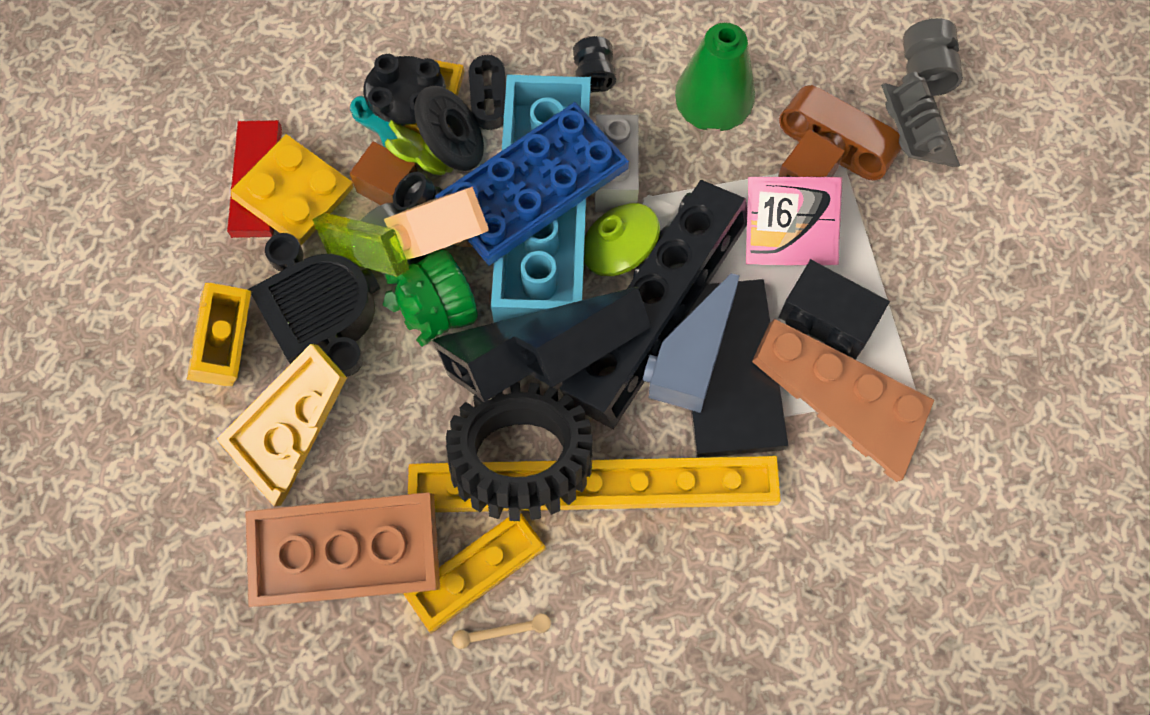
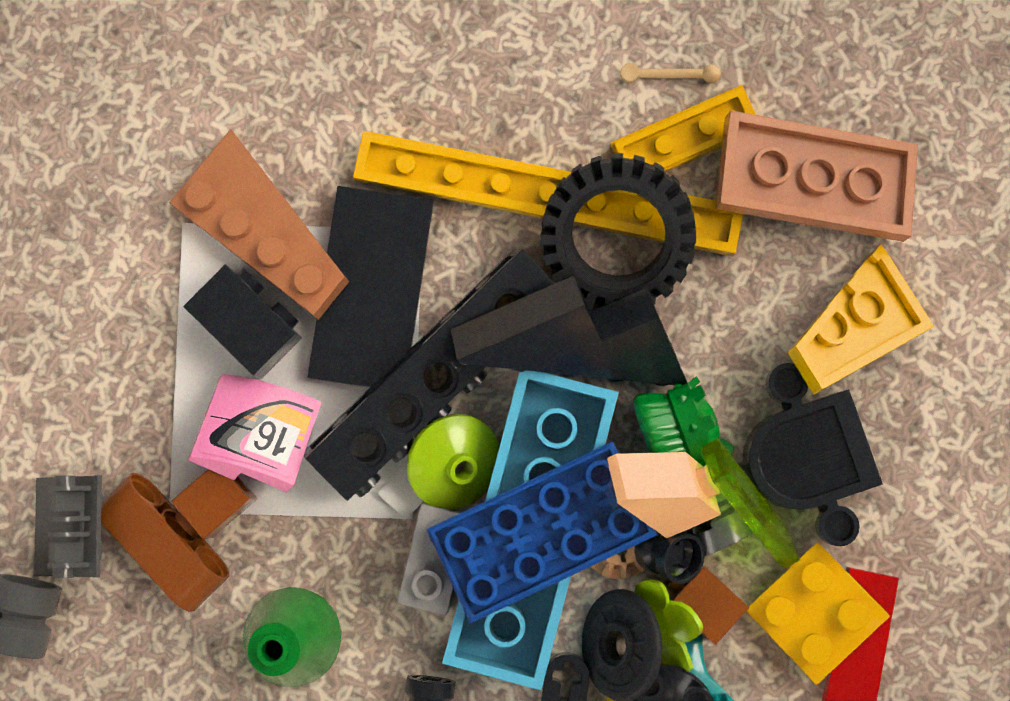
camera: 160 degrees left, 15 degrees up
yellow brick [186,283,251,386] -> none
sand blue slope [643,273,740,413] -> none

